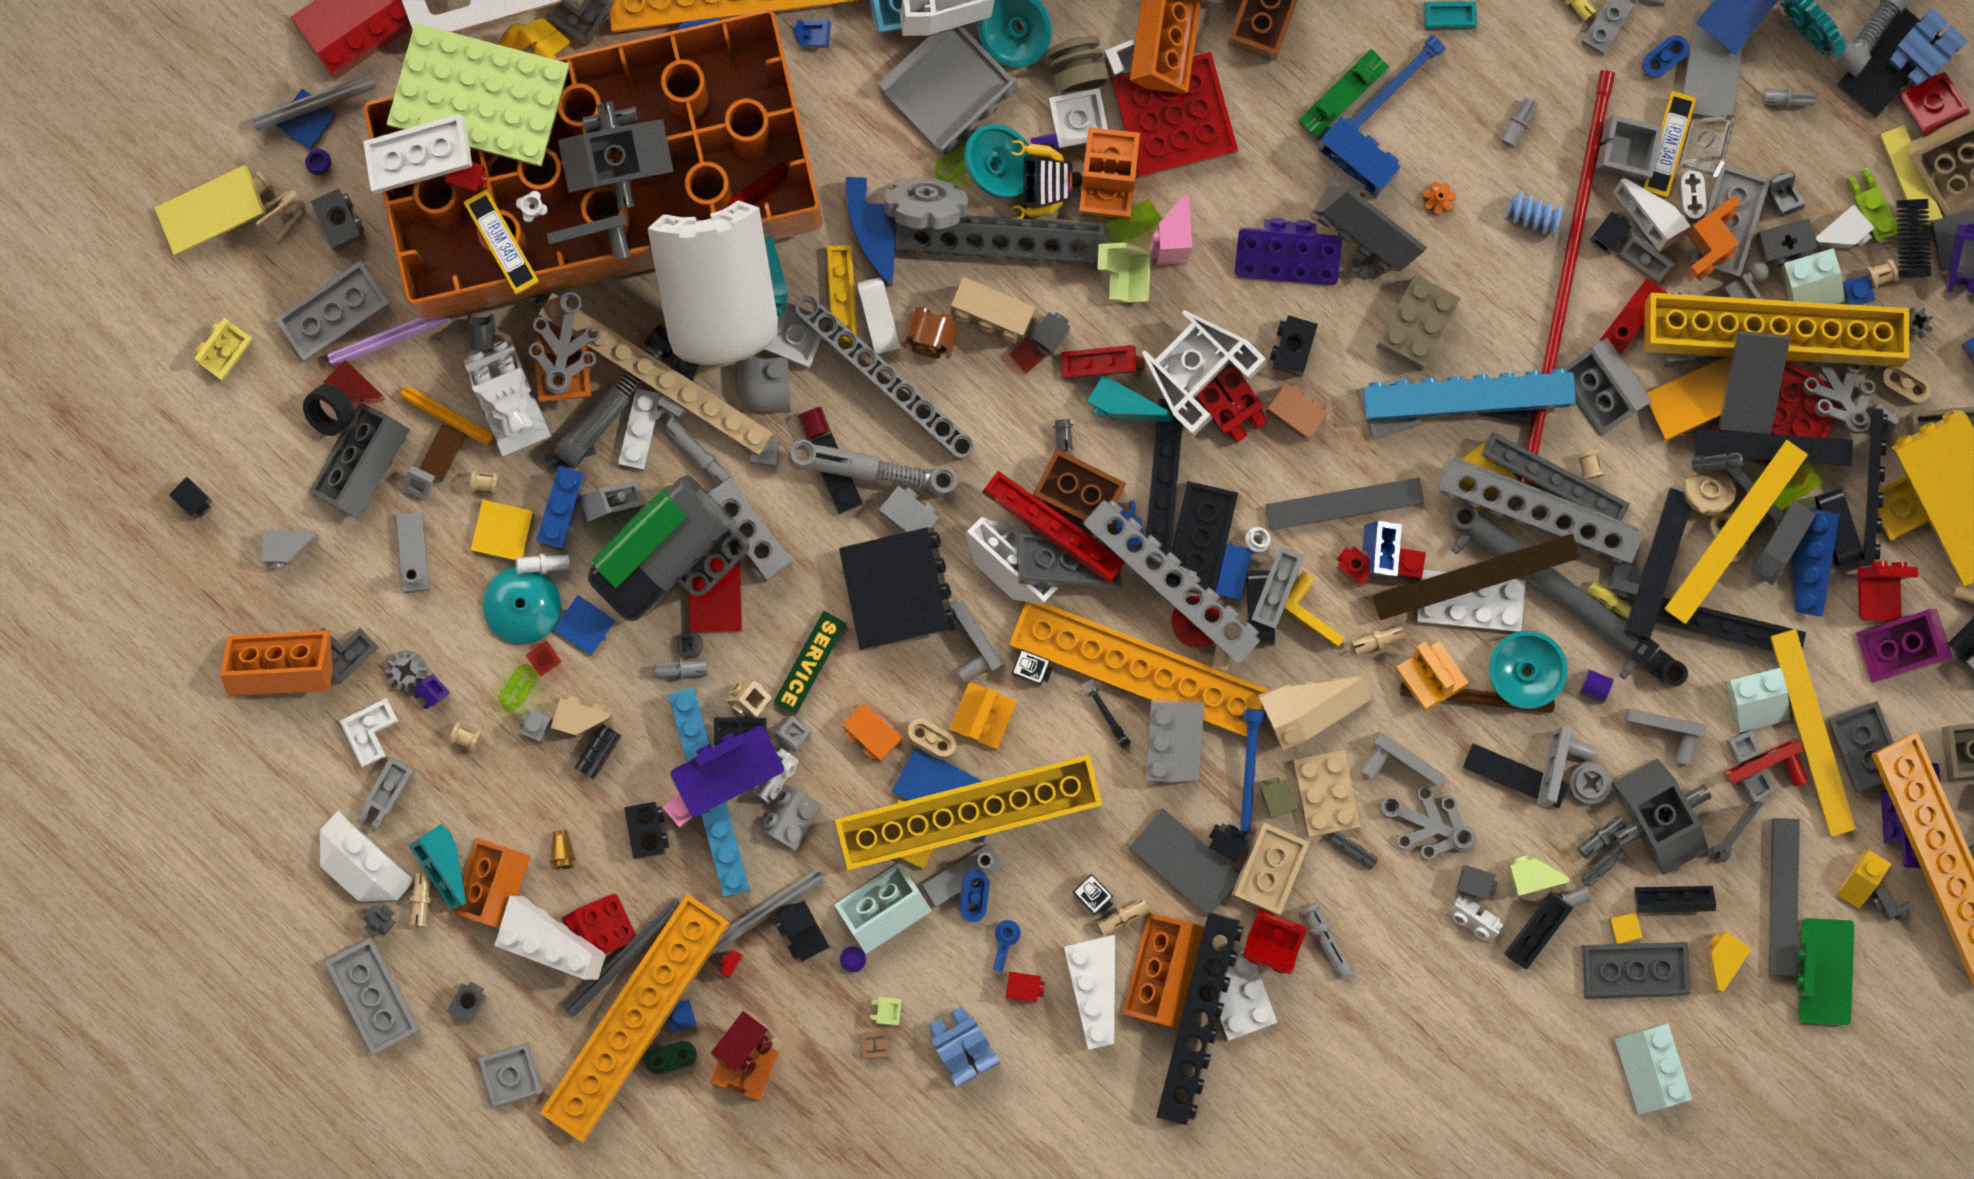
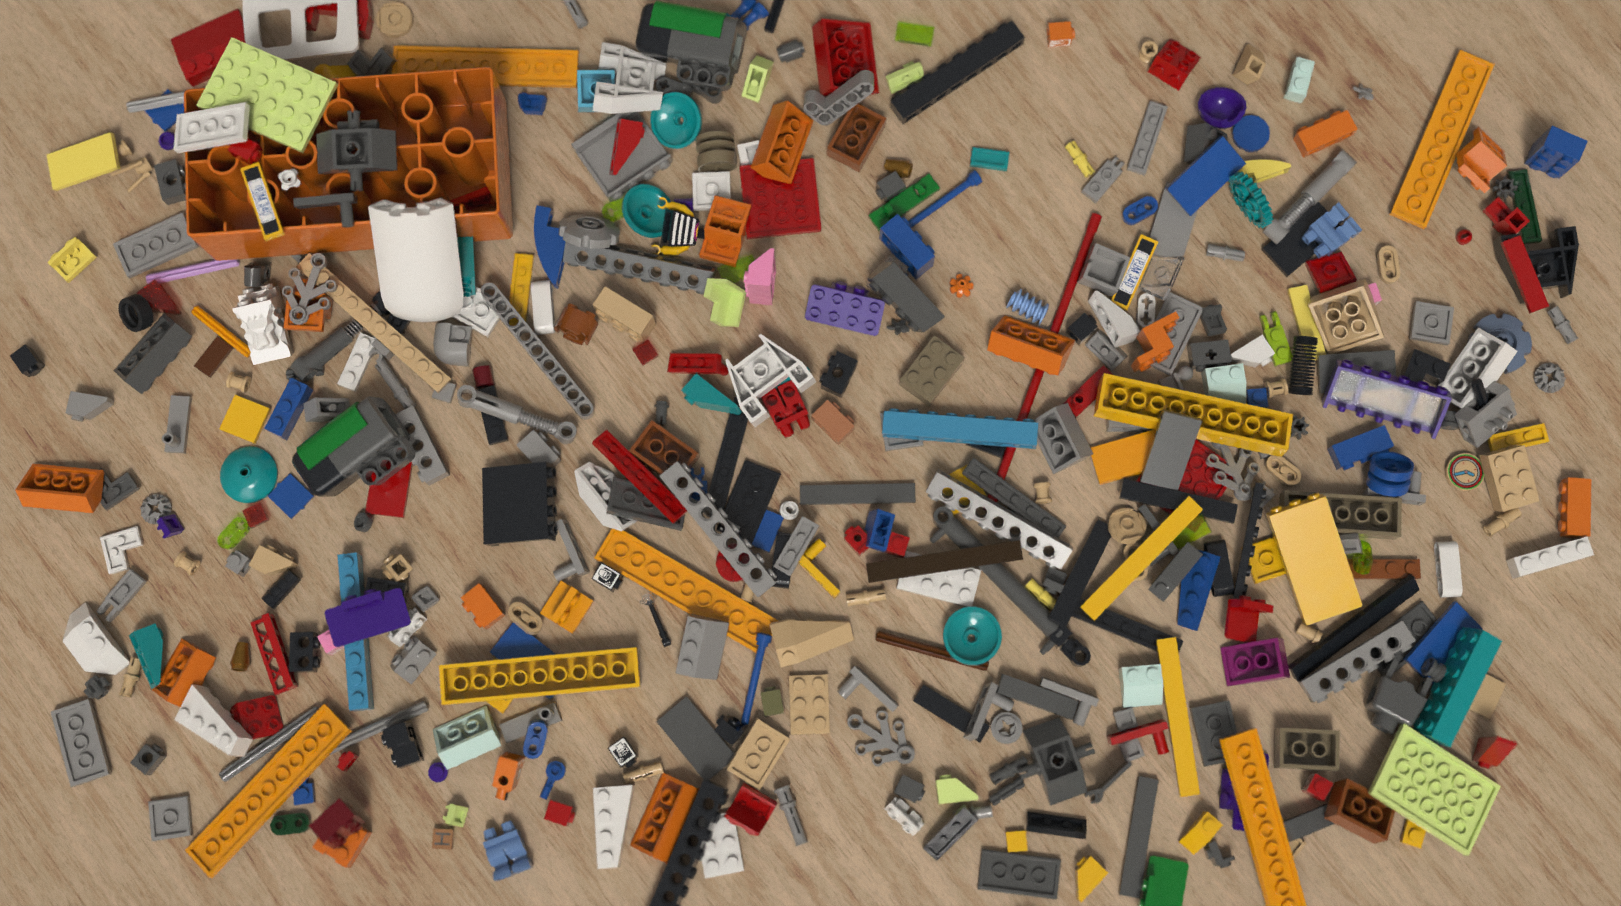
camera: 15 degrees right, 5 degrees down
light grey plate [402,466,435,500] -> none
white pin [516,553,570,574] -> none
light grey axle [655,659,707,680] -> none
dark green tile [773,611,847,715] -> none
dark grey brick [1031,312,1070,355] -> none
dark grey axle [1330,832,1378,869] -> none
light orange bracket [1395,642,1469,712] -> none
light grey axle [1501,97,1538,148] -> none
dark purple brick [1579,669,1614,703] -> none
dark grey axle [1692,452,1743,473] -> none
none -> red fence [250,613,298,696]
none -> orange torso [492,751,525,800]
none -> red slope [609,119,645,175]
none -> dark grey brick [875,171,906,203]
none -> pearl gold cone [884,159,913,179]
none -> orange slope [987,315,1075,376]
none -> dark grey slope [996,674,1079,720]

